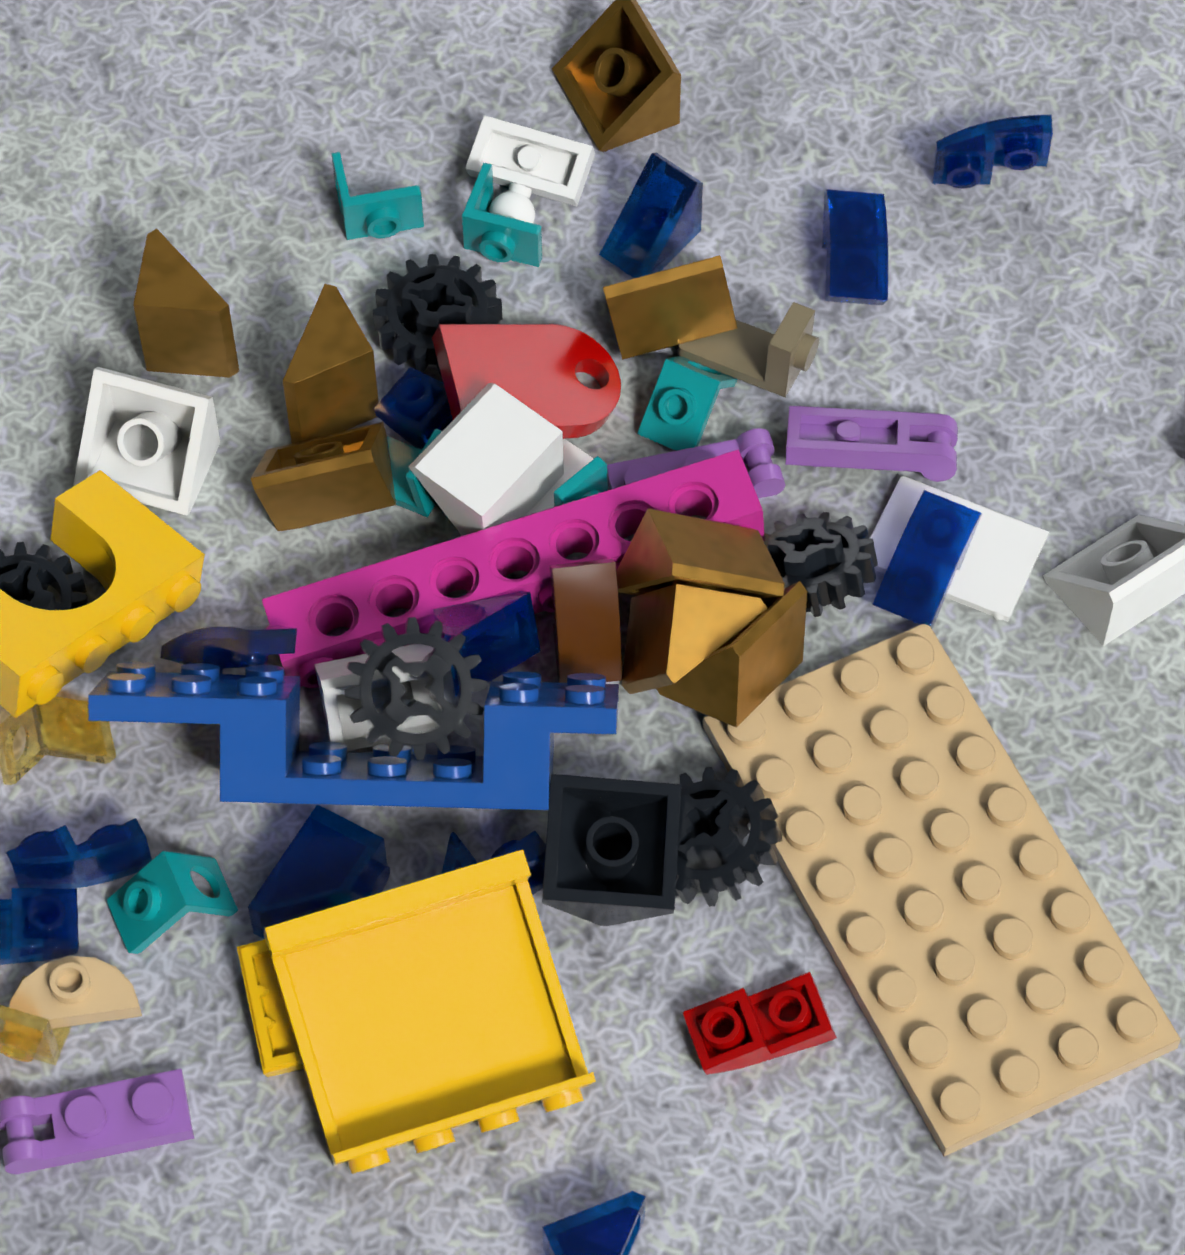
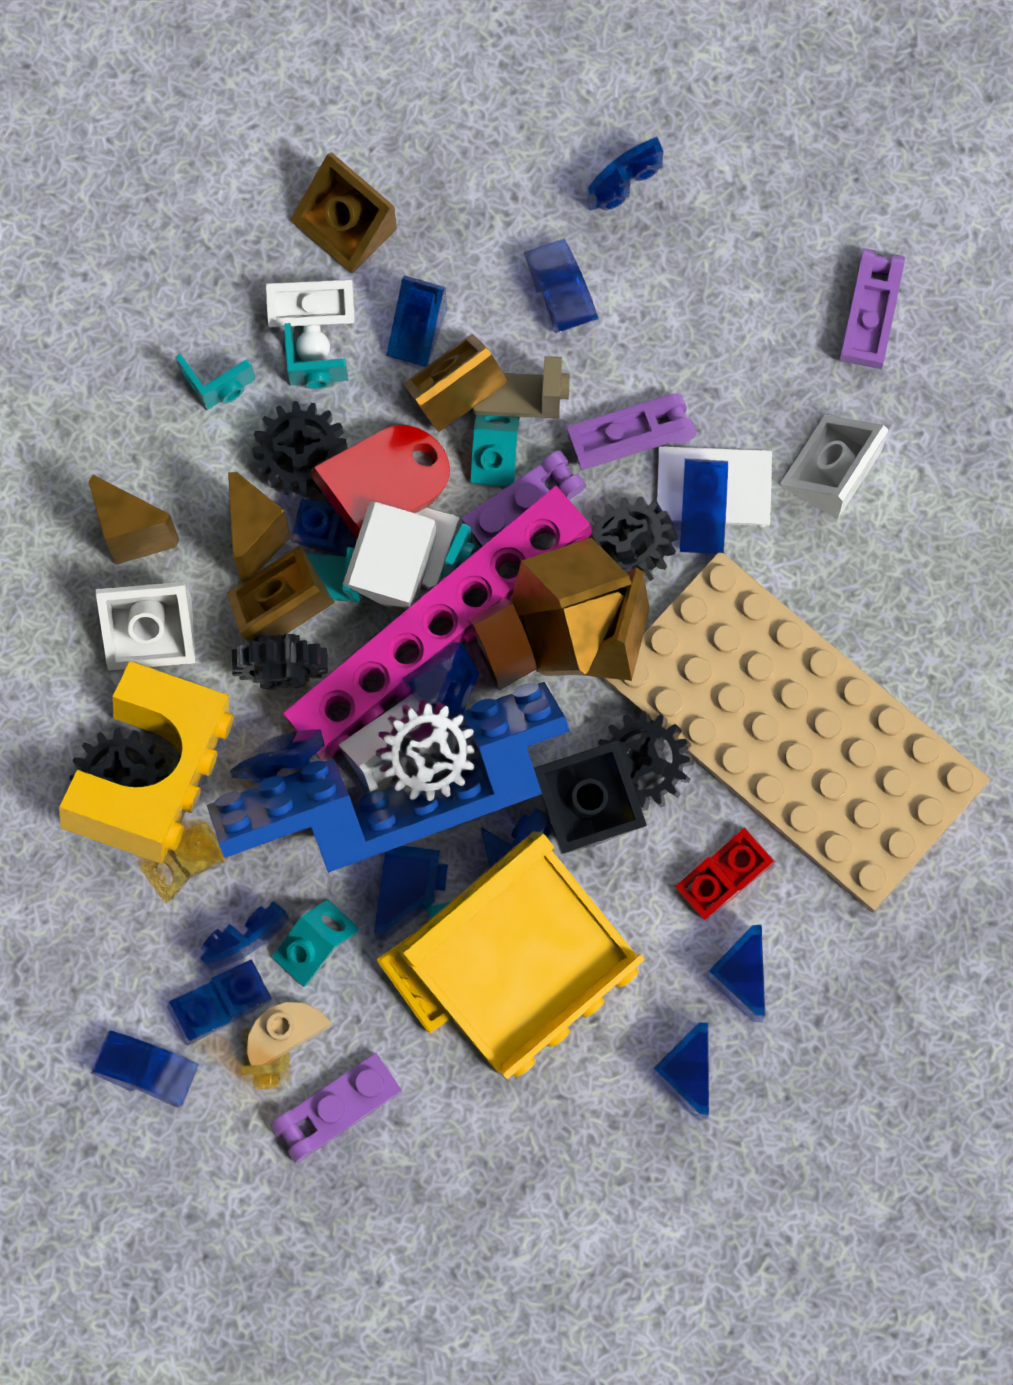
camera: 20 degrees left, 15 degrees up
none -> black gear [231,633,328,690]
none -> clear blue slope [707,925,765,1022]

